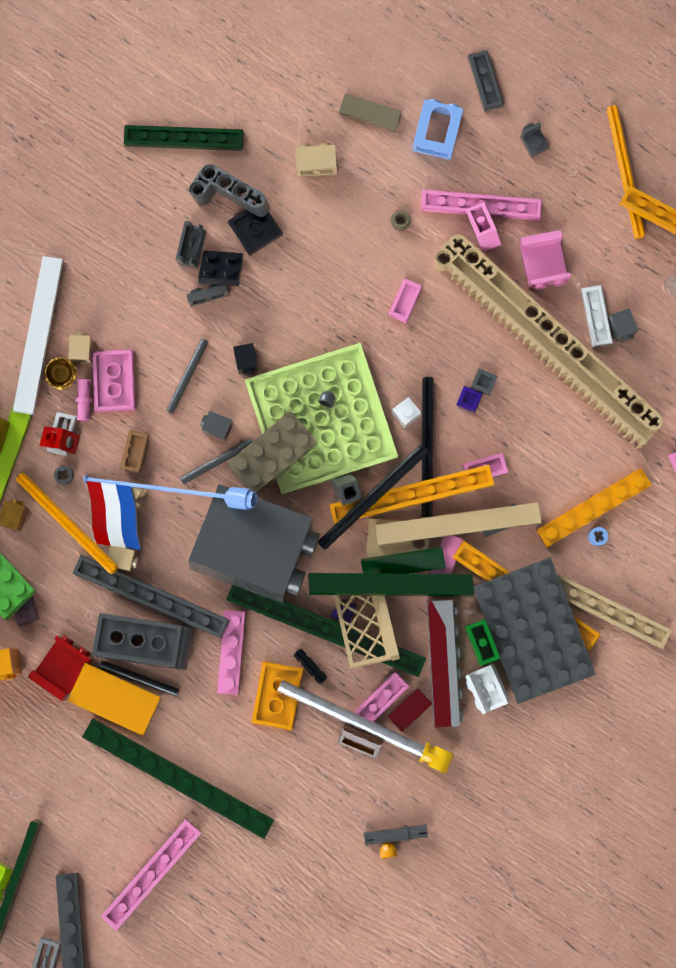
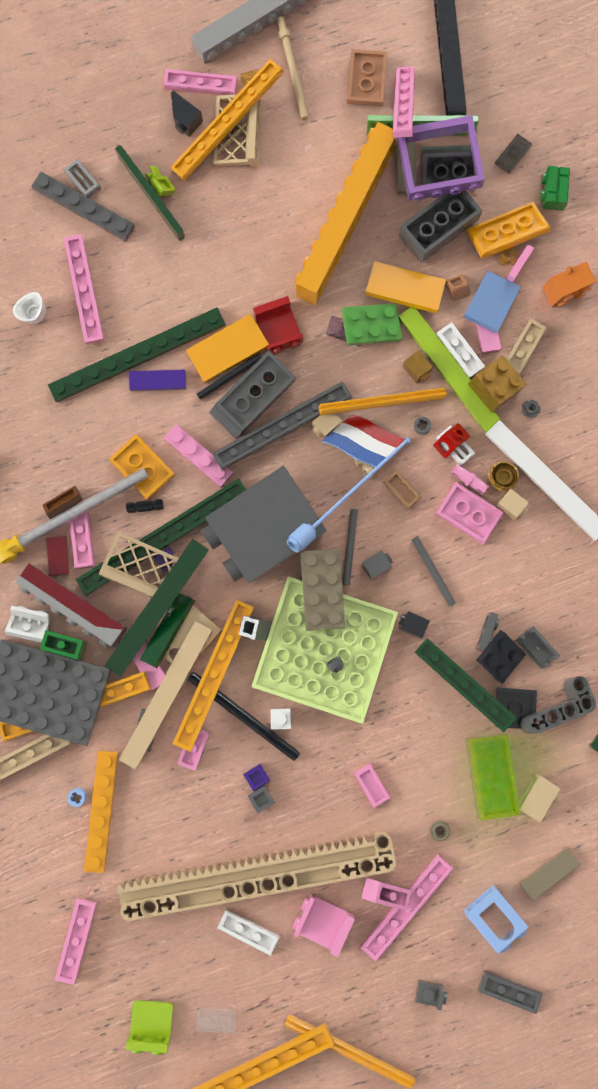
camera: 125 degrees right, 0 degrees up
black axle [318,445,428,550] -> none
dark grey brick [608,308,638,342] -> none
none -> white helmet [13,292,46,324]
none -> dark purple tile [129,369,186,391]
none -> dark green plate [415,638,517,733]
none -> clear neon green brick [465,733,521,821]

